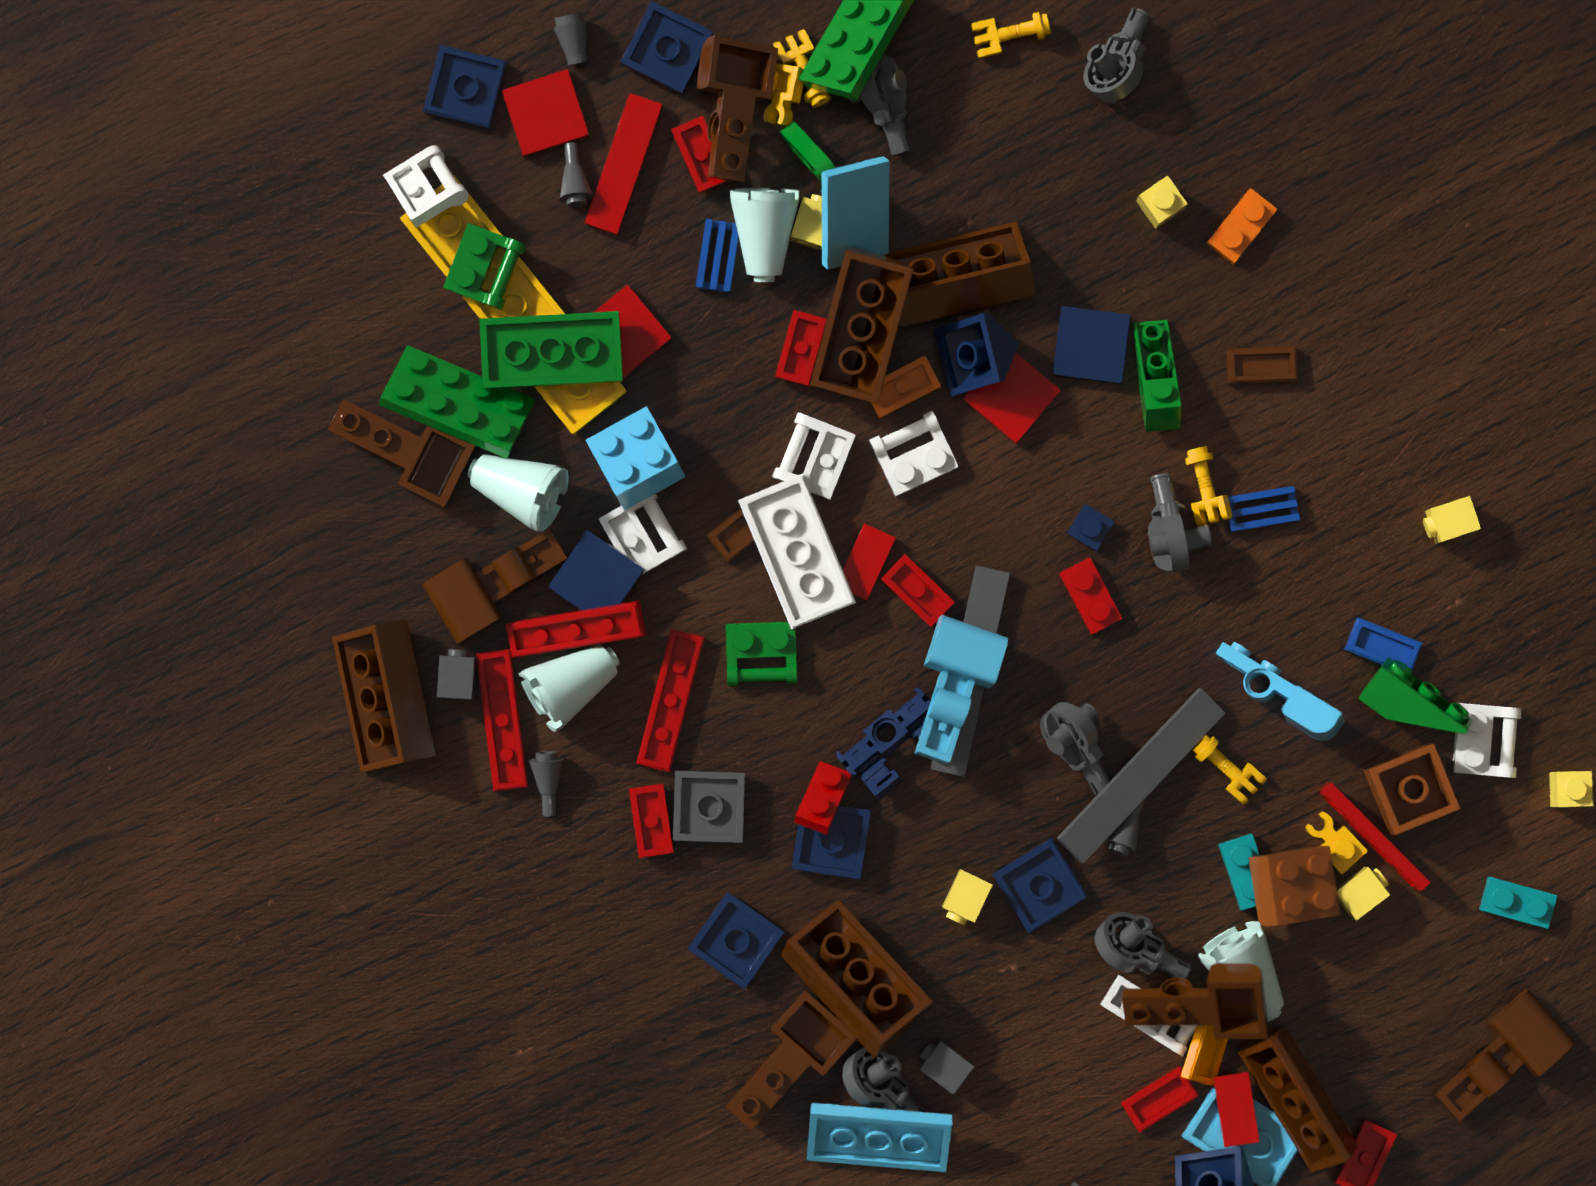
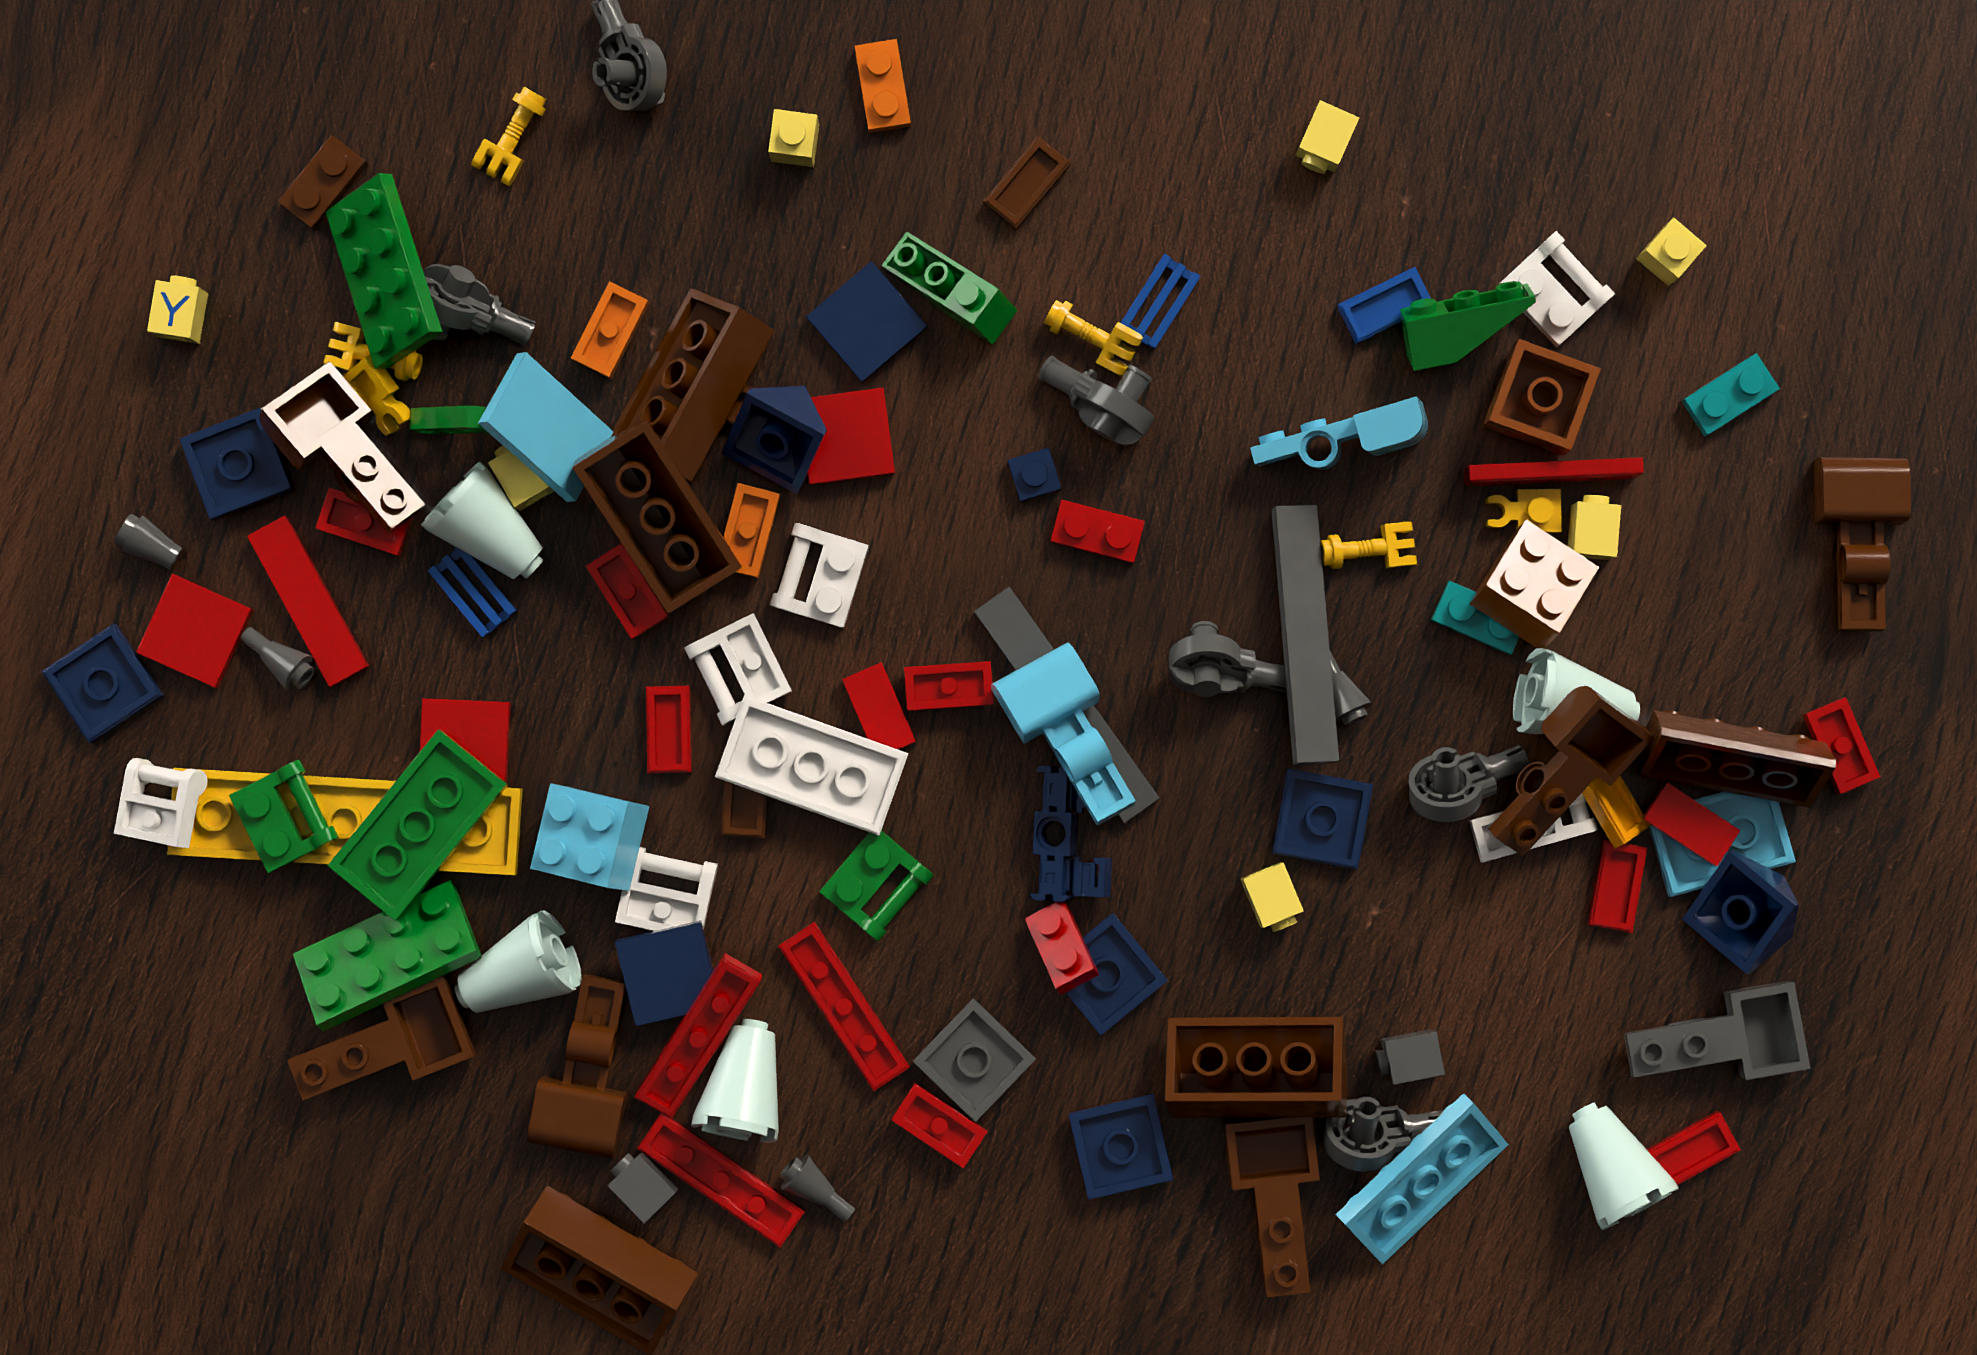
camera: 50 degrees left, 0 degrees up
none -> orange plate [571,281,649,379]
none -> red tile [646,686,692,773]

